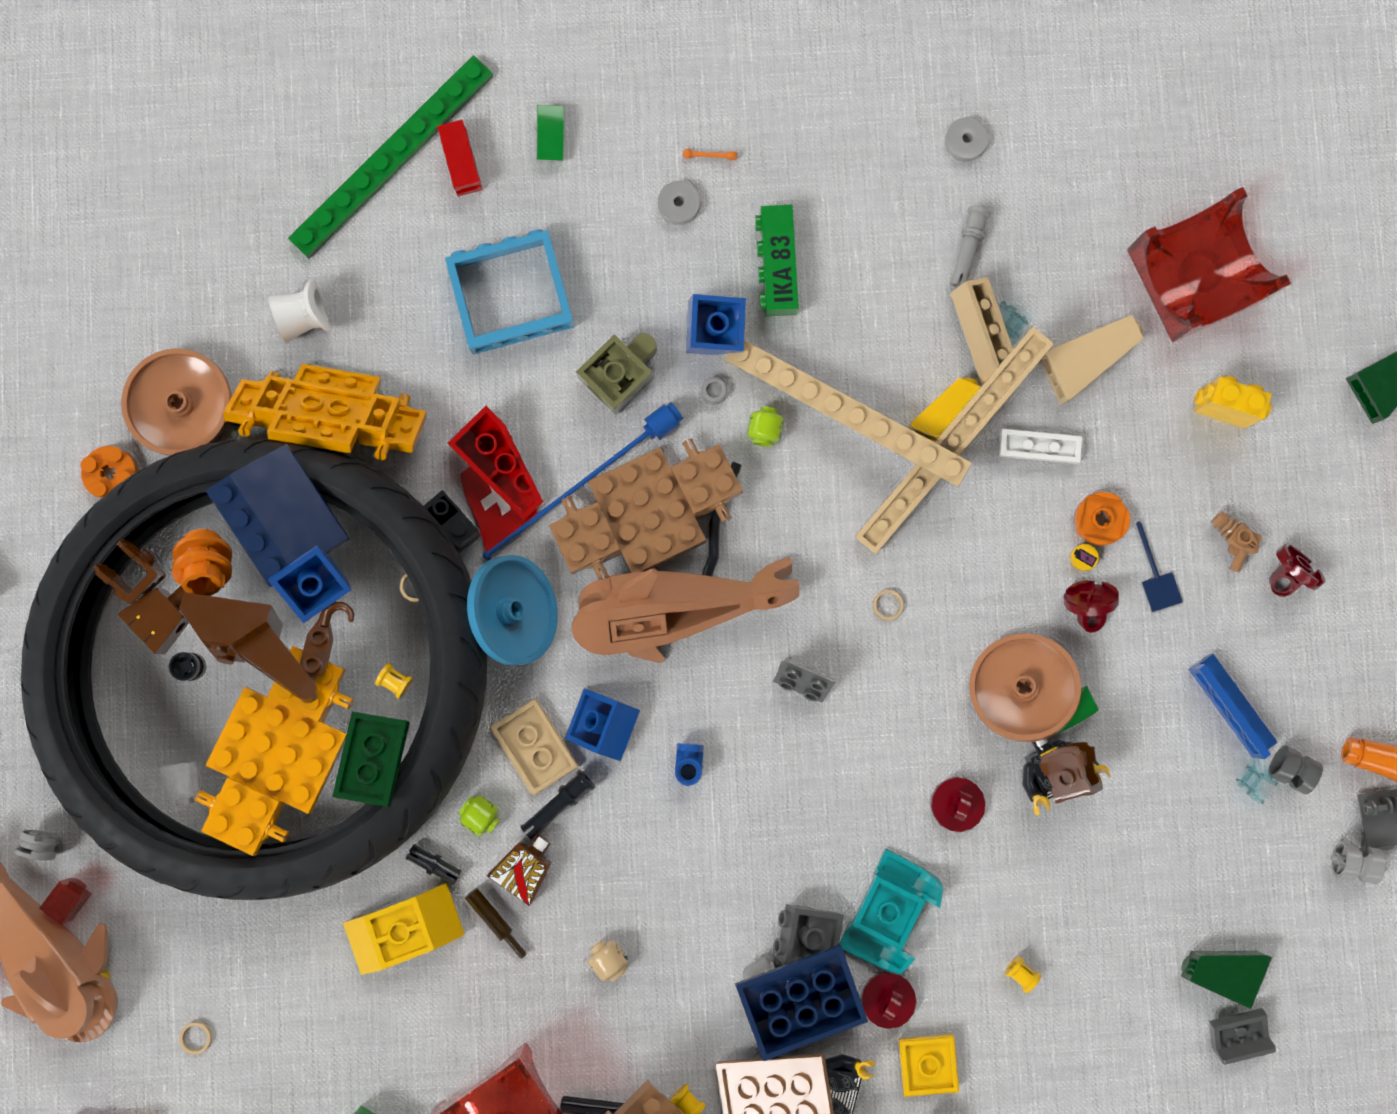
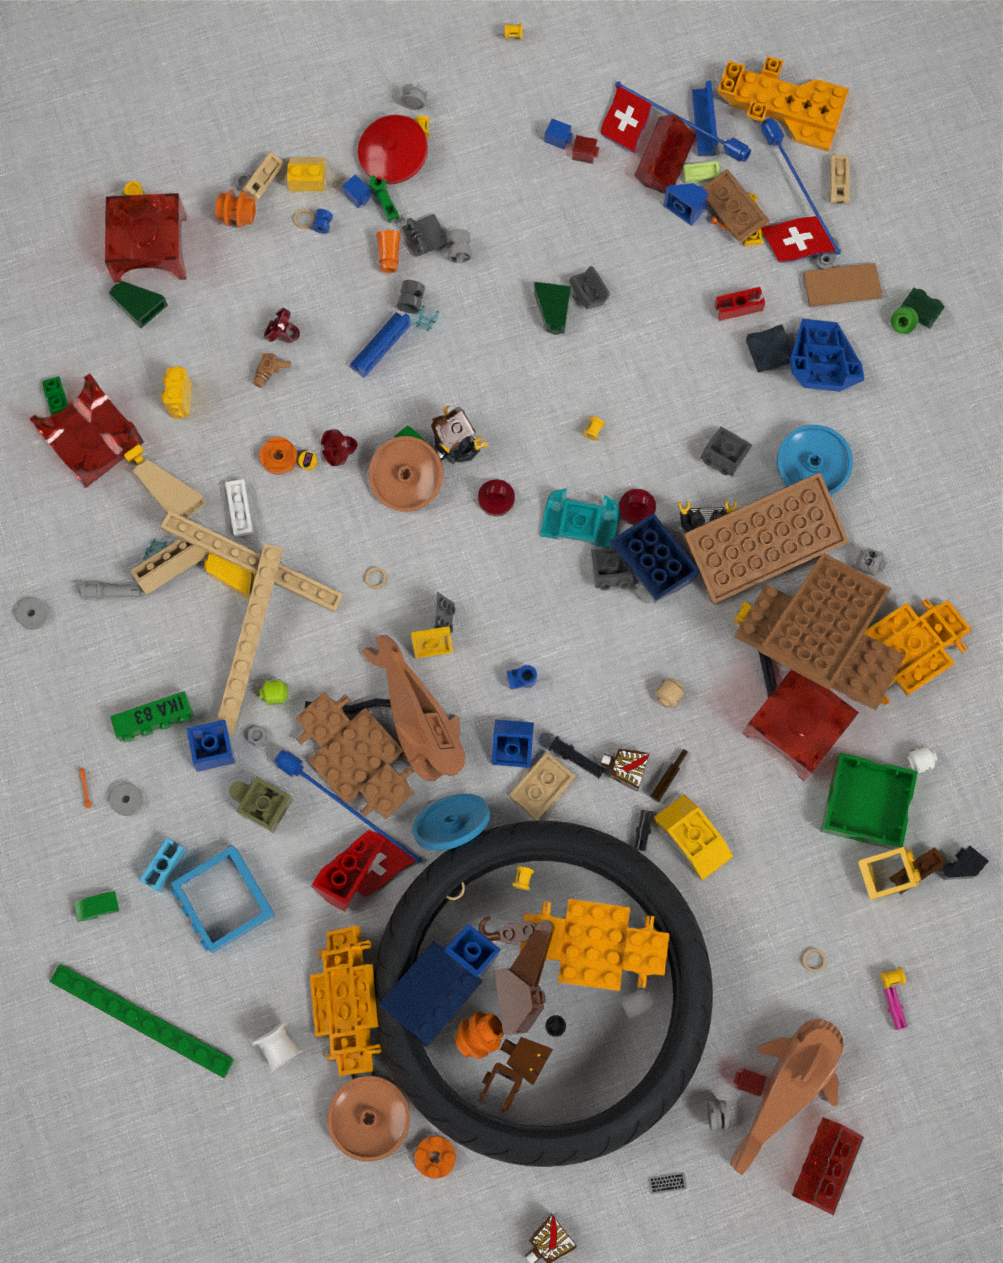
camera: 100 degrees left, 10 degrees down
dark green plate [332,711,410,808] -> none
black slope [424,490,480,553] -> none
red piece [437,119,483,197] -> none
lime head [458,795,500,836] -> none
yellow plate [898,1034,959,1097] -> none
dark blue piece [1136,521,1183,612] -> none
none -> green slope [42,376,70,417]
none -> yellow tile [124,444,145,465]
none -> medium azure piece [140,838,187,893]
none -> yellow plate [411,626,453,659]

